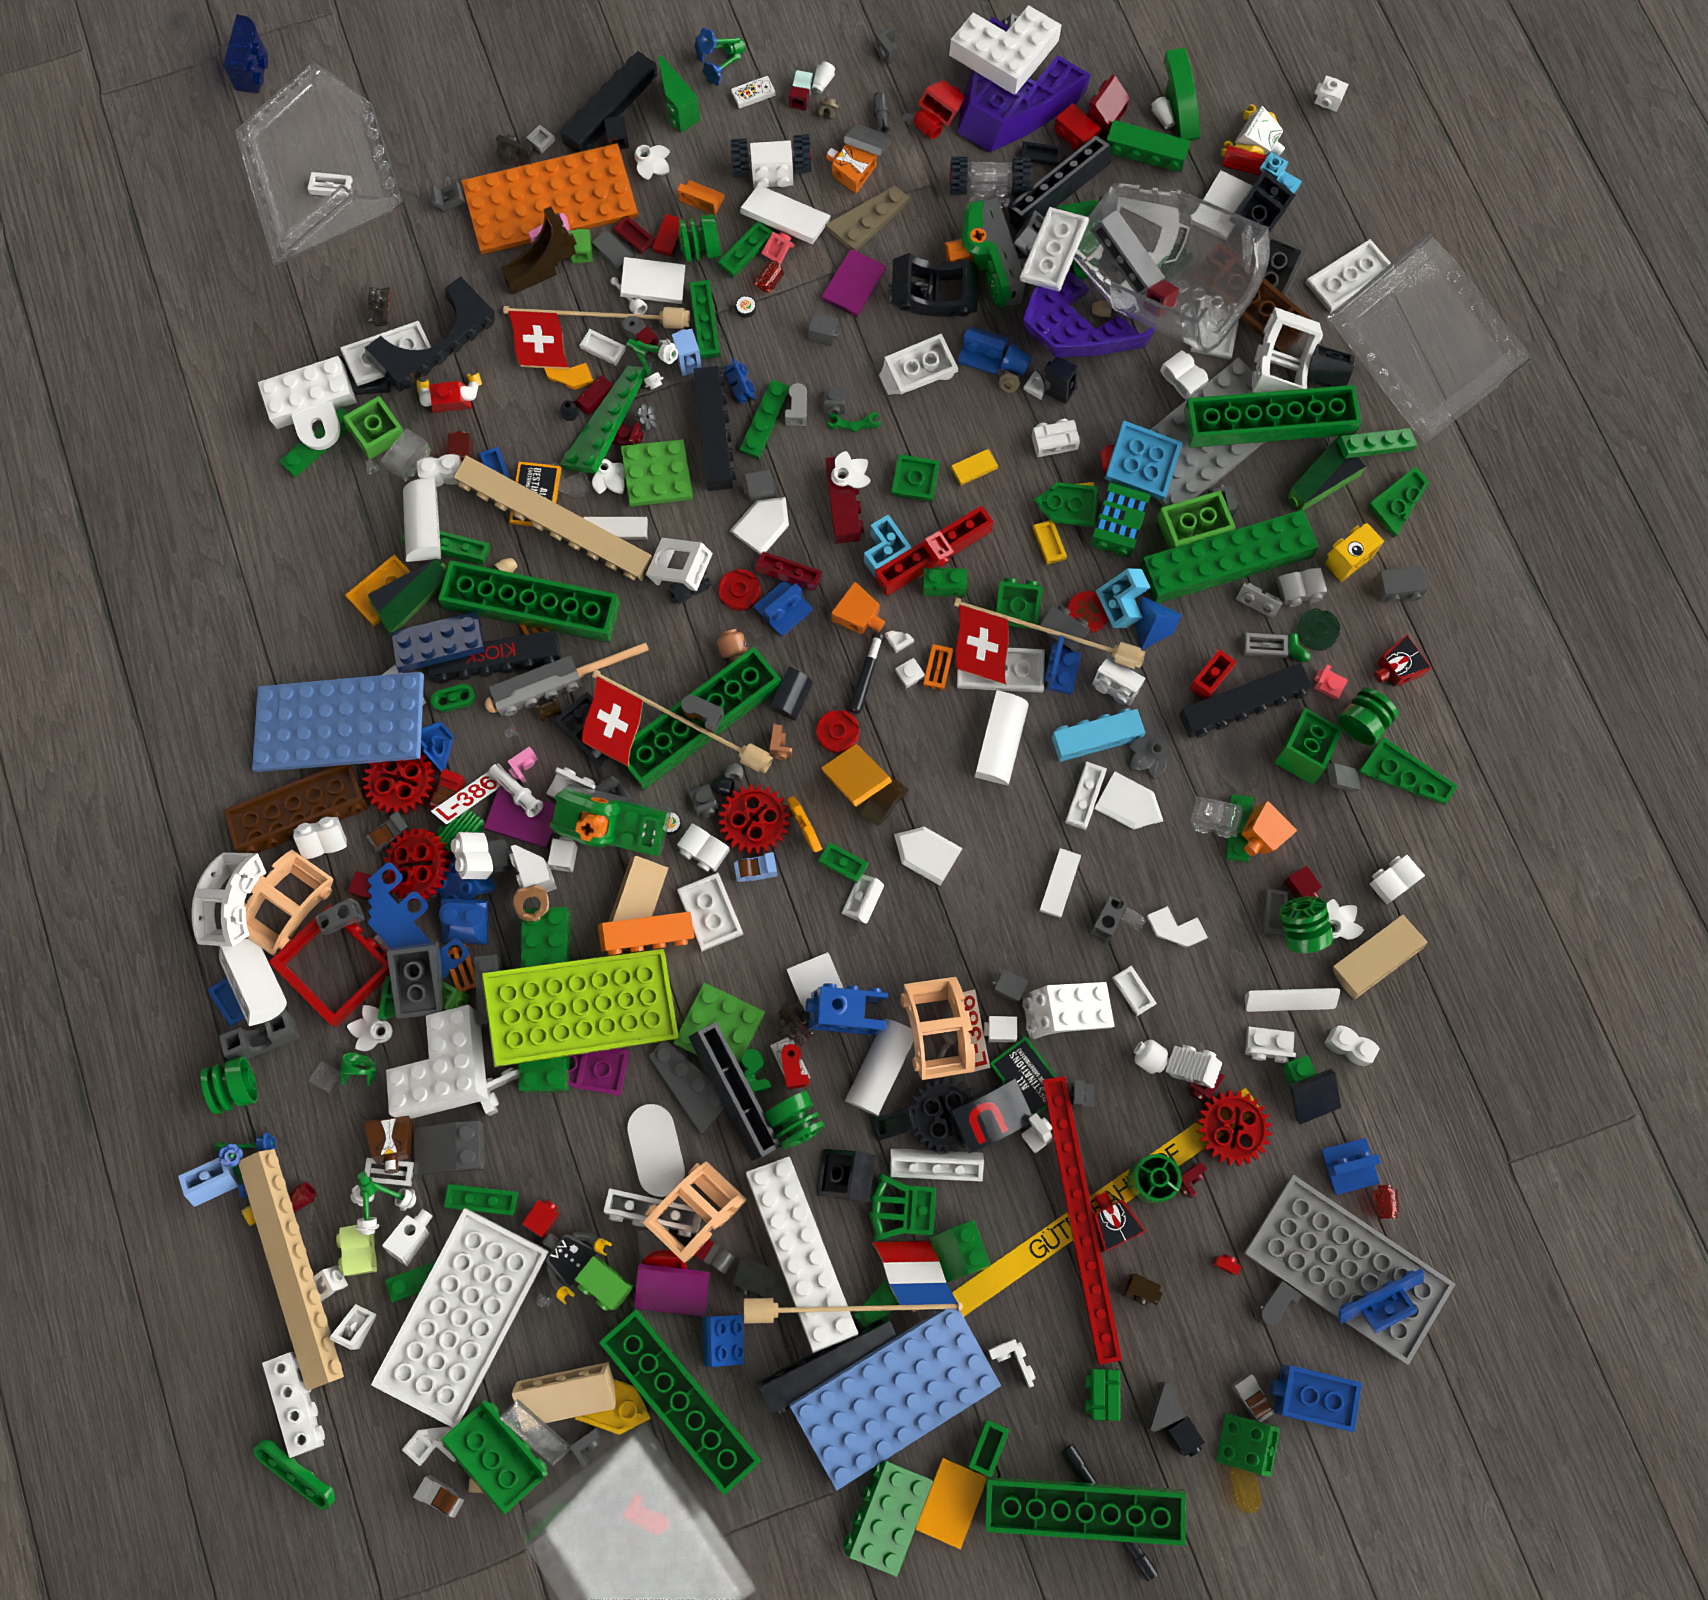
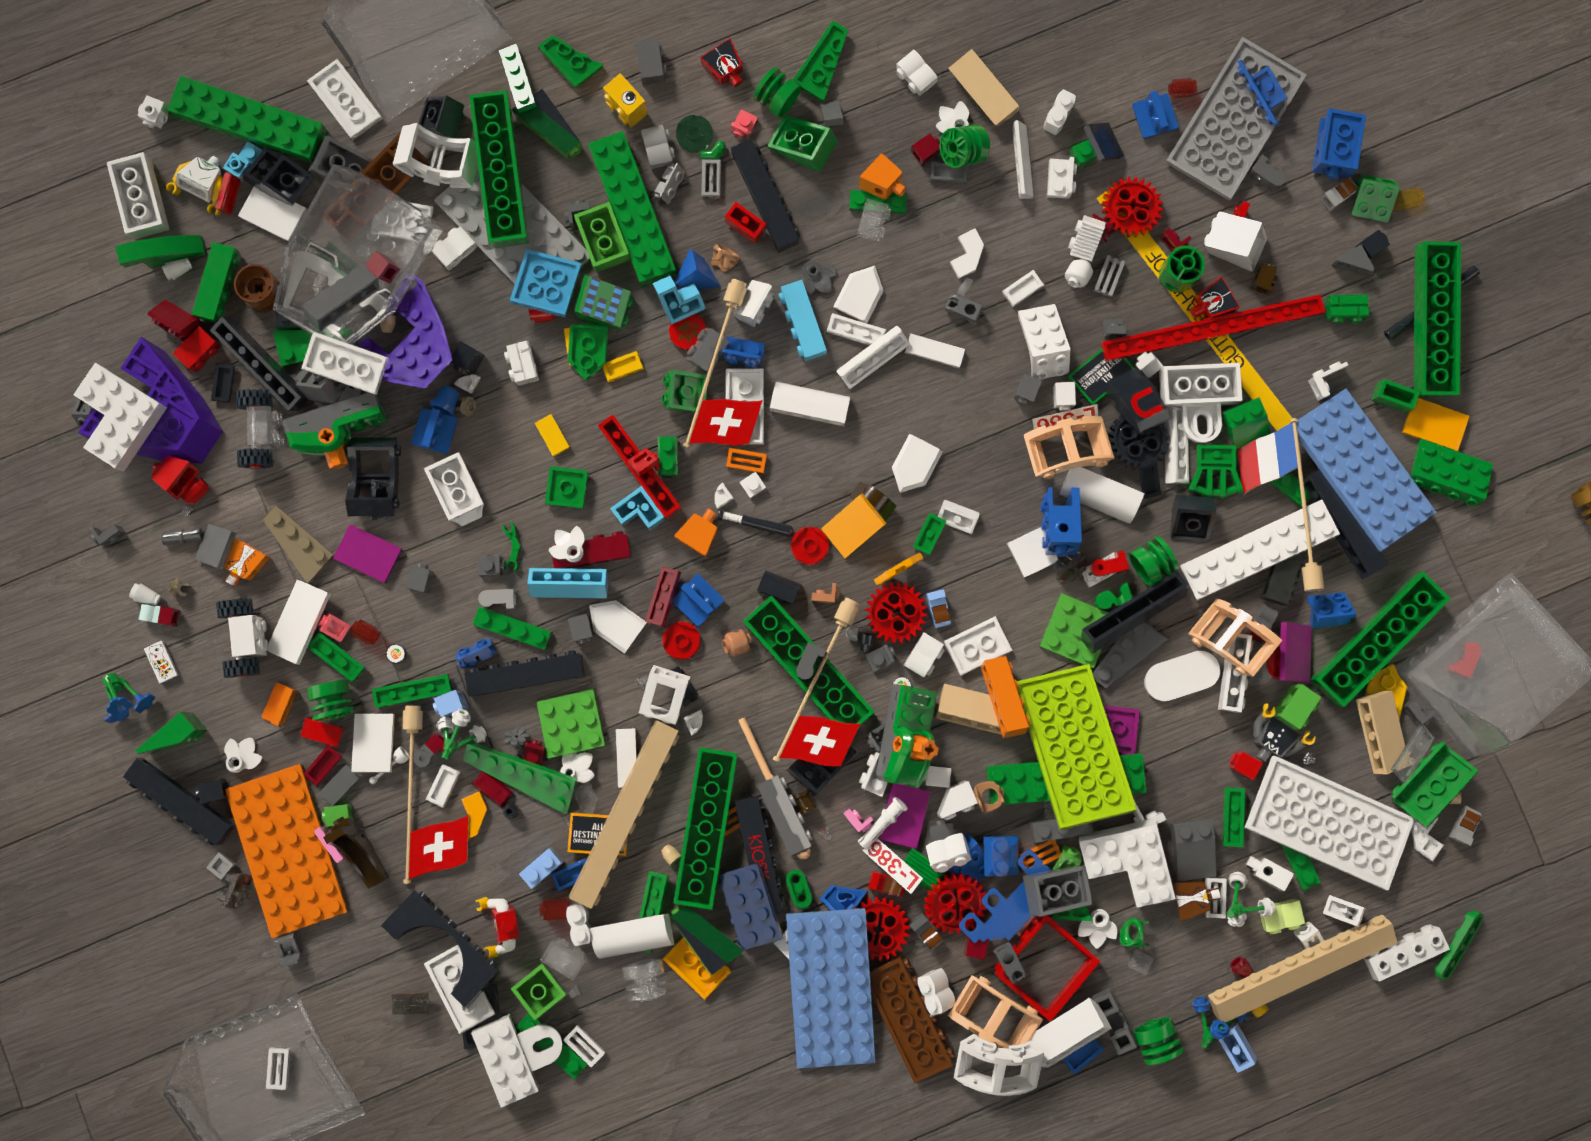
camera: 95 degrees left, 10 degrees up
none -> white brick [107,152,170,240]
none -> green brick [167,75,328,164]
none -> reddish brown wheel [234,264,283,312]
none -> light blue brick [519,847,564,889]
none -> medium azure brick [527,568,609,598]
none -> white tile [563,1025,605,1067]
none -> clear wheel [622,959,668,1002]
none -> white tile [684,710,703,735]
none -> medium nougat piece [711,243,740,272]
none -> white slope [837,326,910,389]
none -> light grey tile [1093,255,1125,297]
none -> white brick [1159,363,1242,443]
none -> white slope [1204,212,1267,272]

